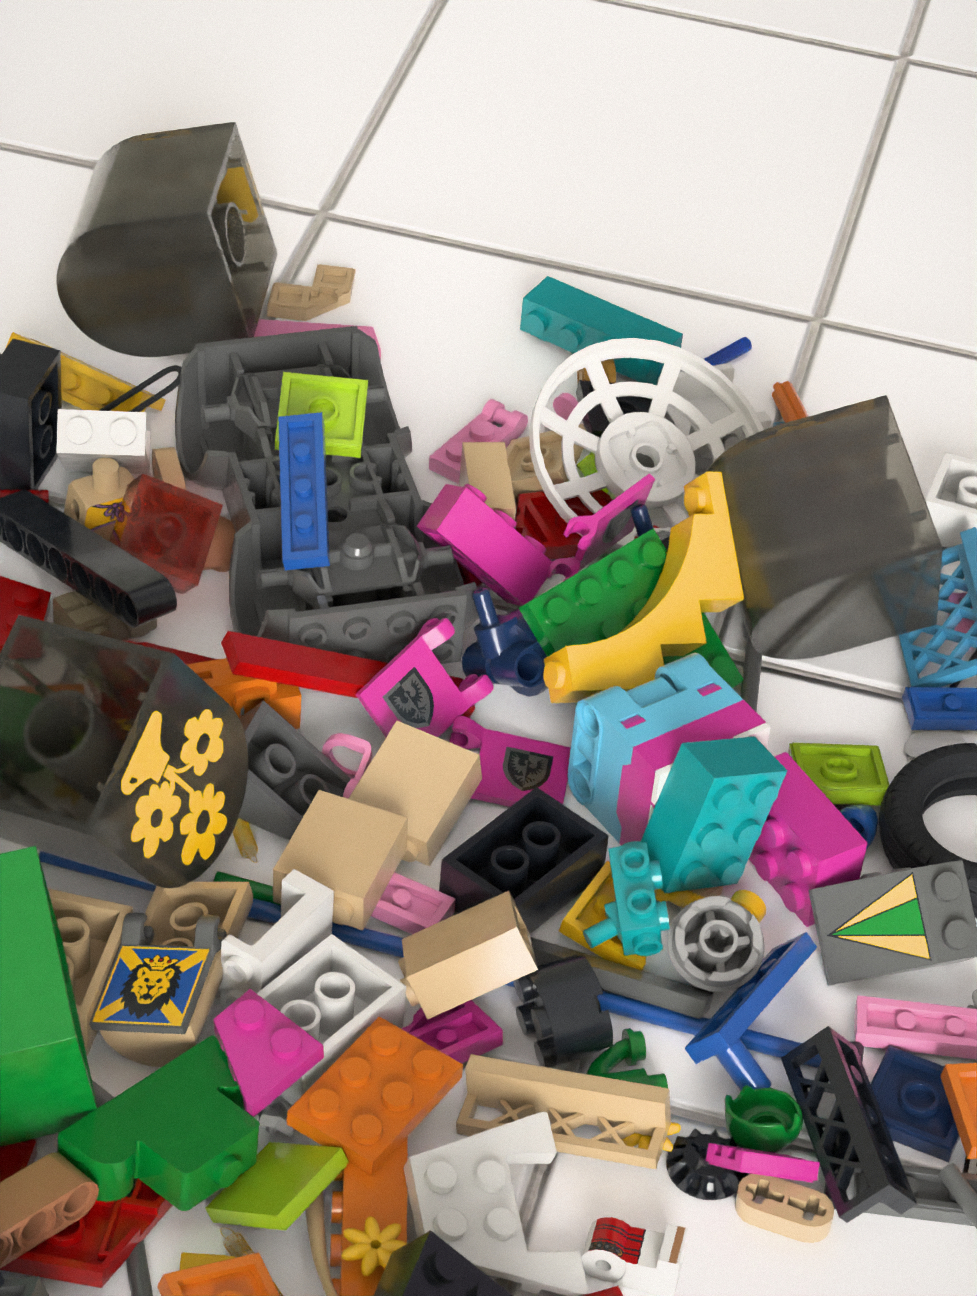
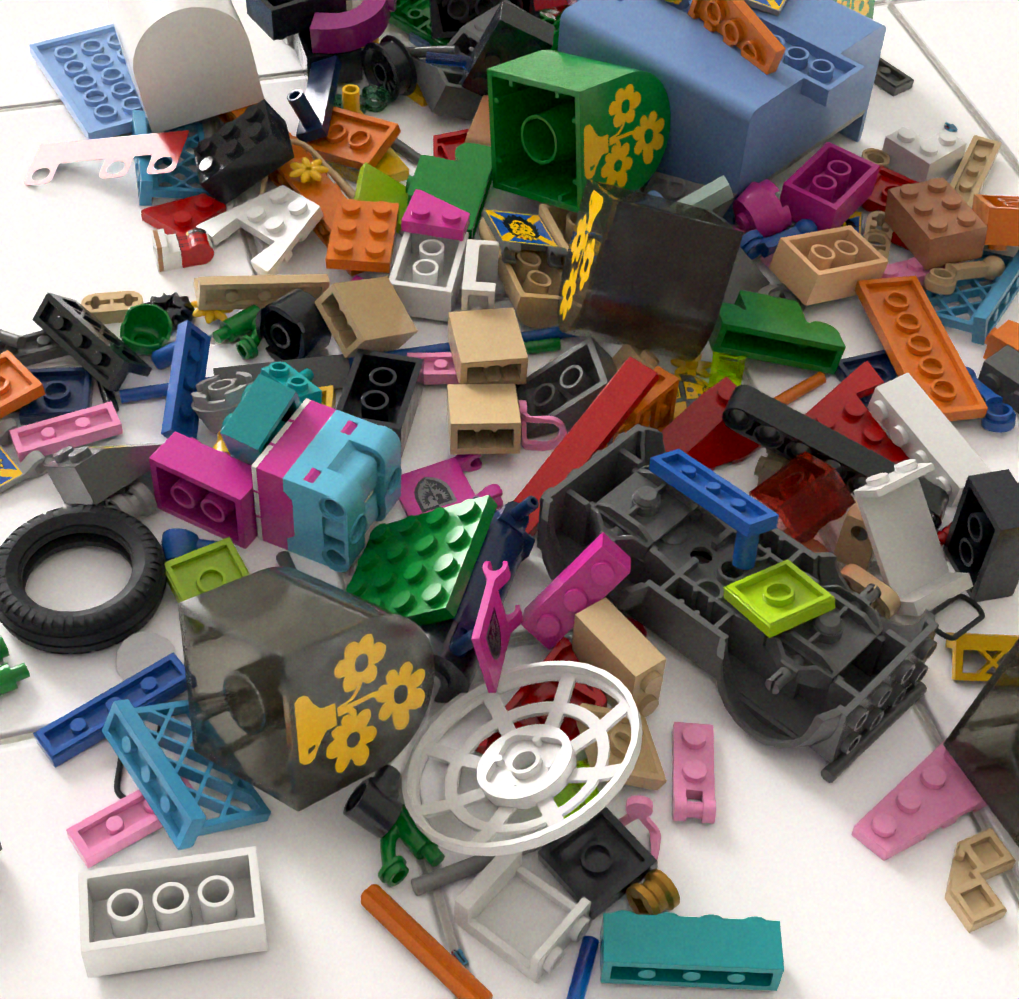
camera: 150 degrees right, 5 degrees up
dark pink flag [355,618,494,737] -> none
yellow arch [543,472,744,703] -> none
dark pink tile [706,1143,820,1183] -> none

